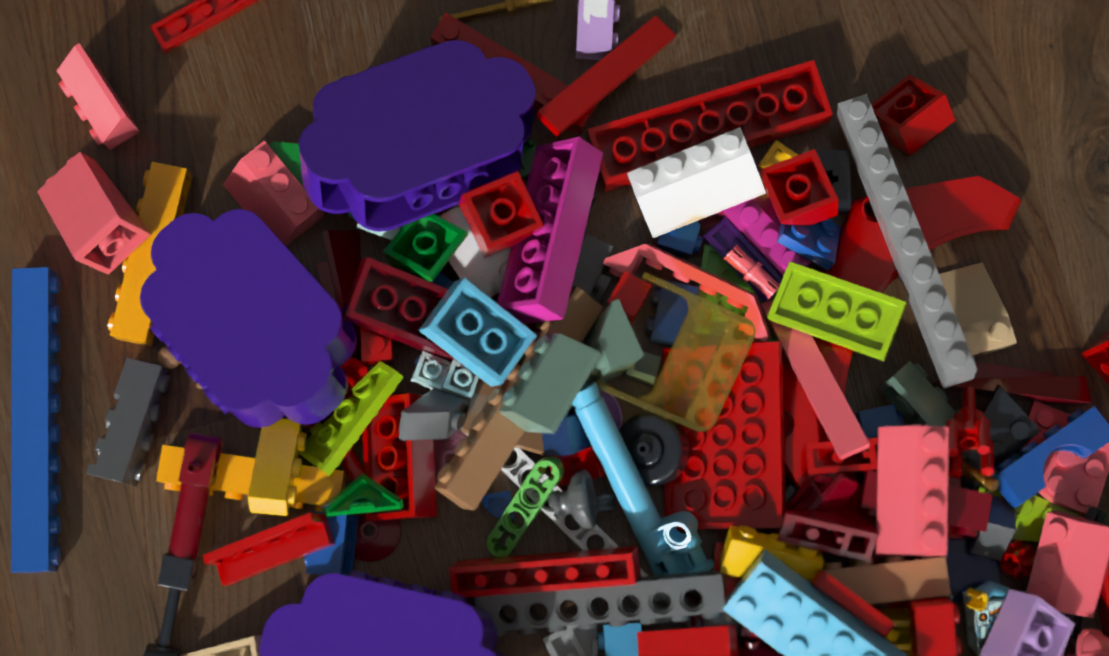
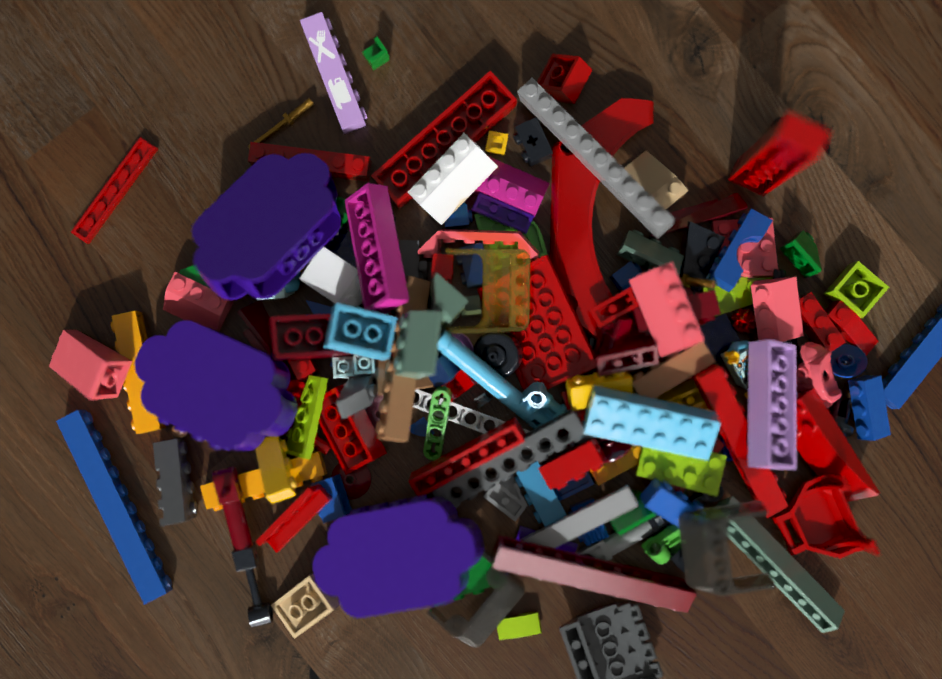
camera: 25 degrees left, 5 degrees up
coral slope [57,43,140,150] -> none
green tile [322,473,404,517] -> none
green slope [383,214,468,282] -> none
red slope [459,171,544,259] -> none
red tile [536,16,676,137] -> none
dark grey hair [549,470,598,529] -> none
coral pin [723,244,780,299] -> none
red slope [758,149,839,226] -> none
coral tile [761,298,869,460] -> none
lime plate [767,261,906,361] -> none
blue plate [777,219,841,270] -> none
red beam [810,569,895,638] -> none
red plant [945,387,994,478] -> none
dark grey slope [969,496,1016,561] -> none

